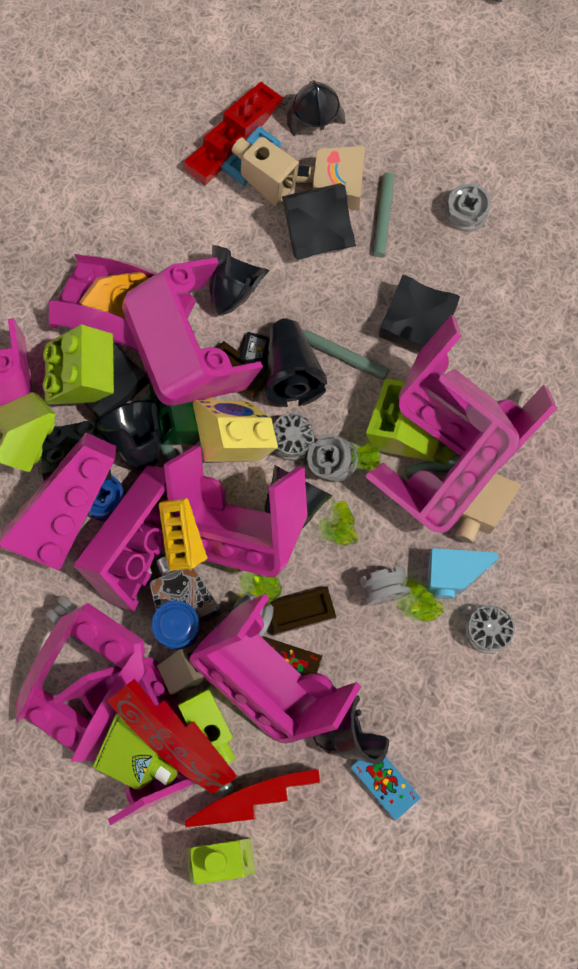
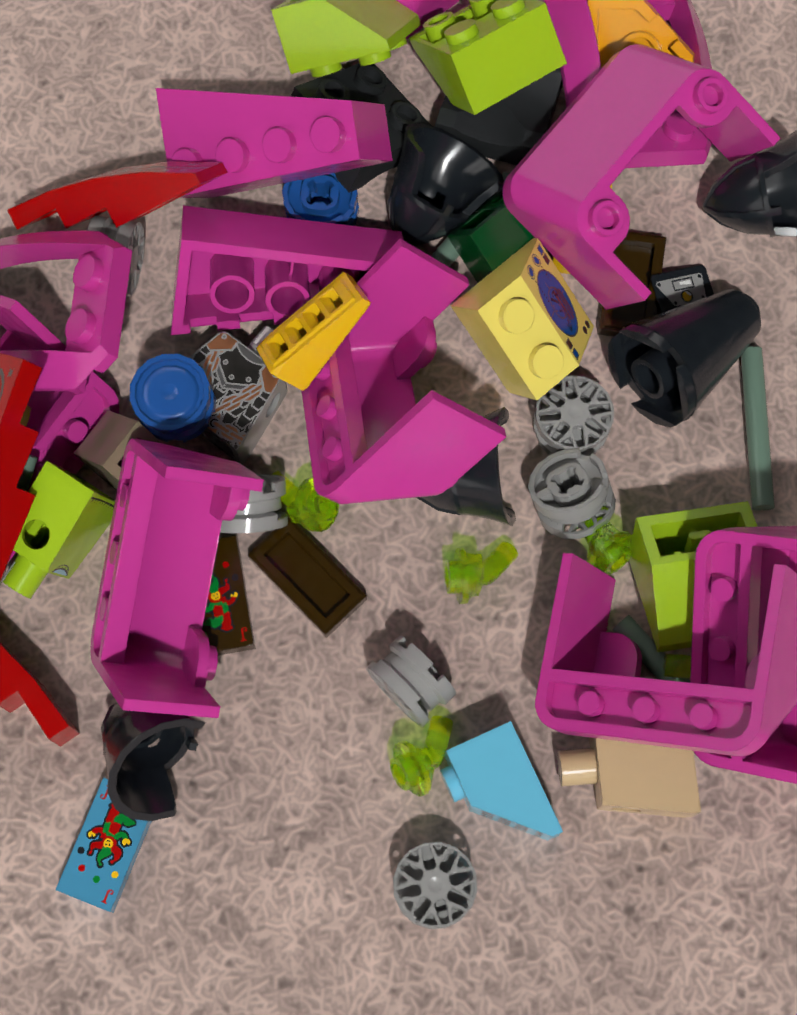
camera: 60 degrees right, 0 degrees up
none -> red slope [7,161,228,230]

